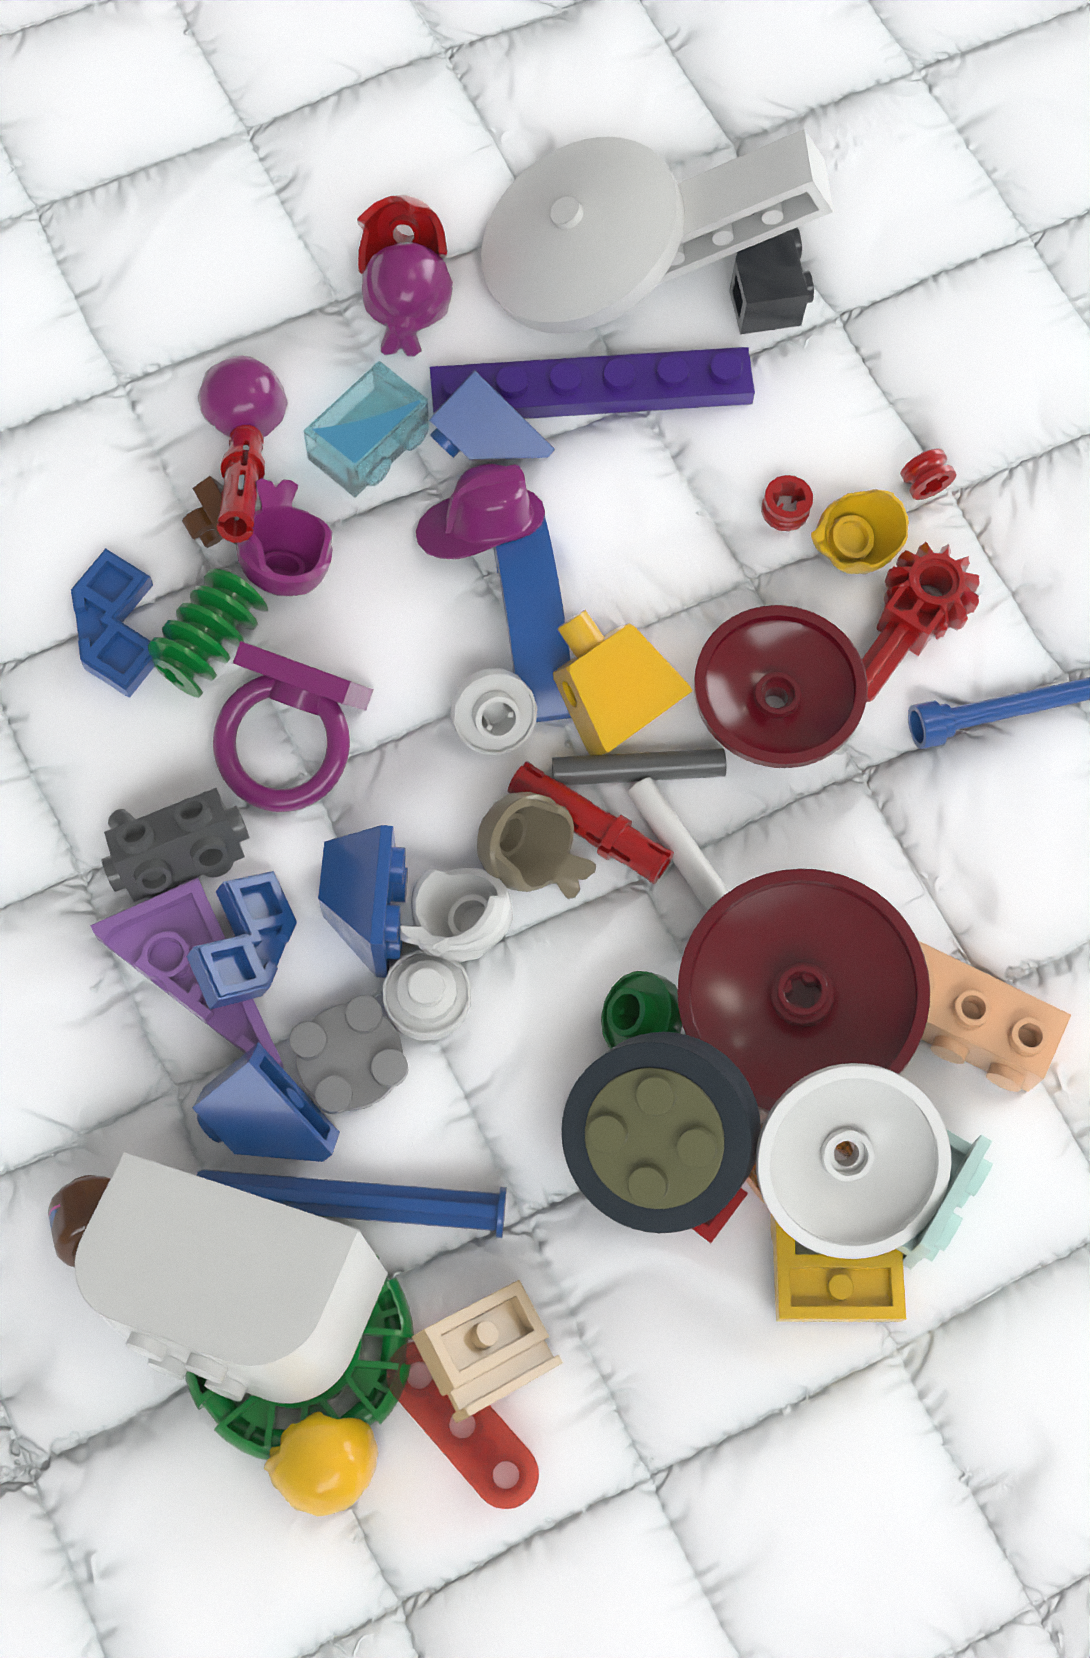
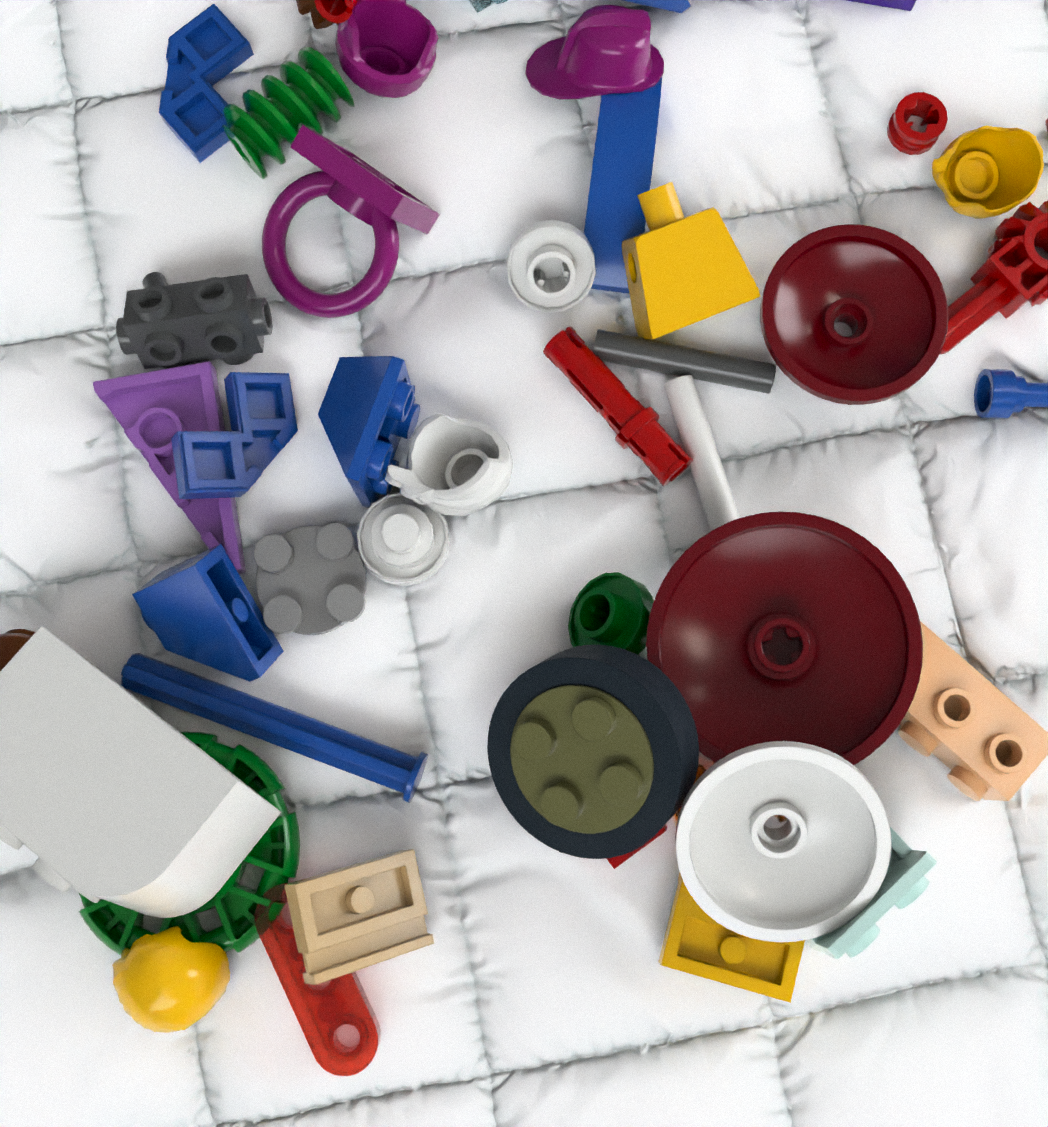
camera: 20 degrees right, 10 degrees up
dark tan hat [477,792,596,899] -> none

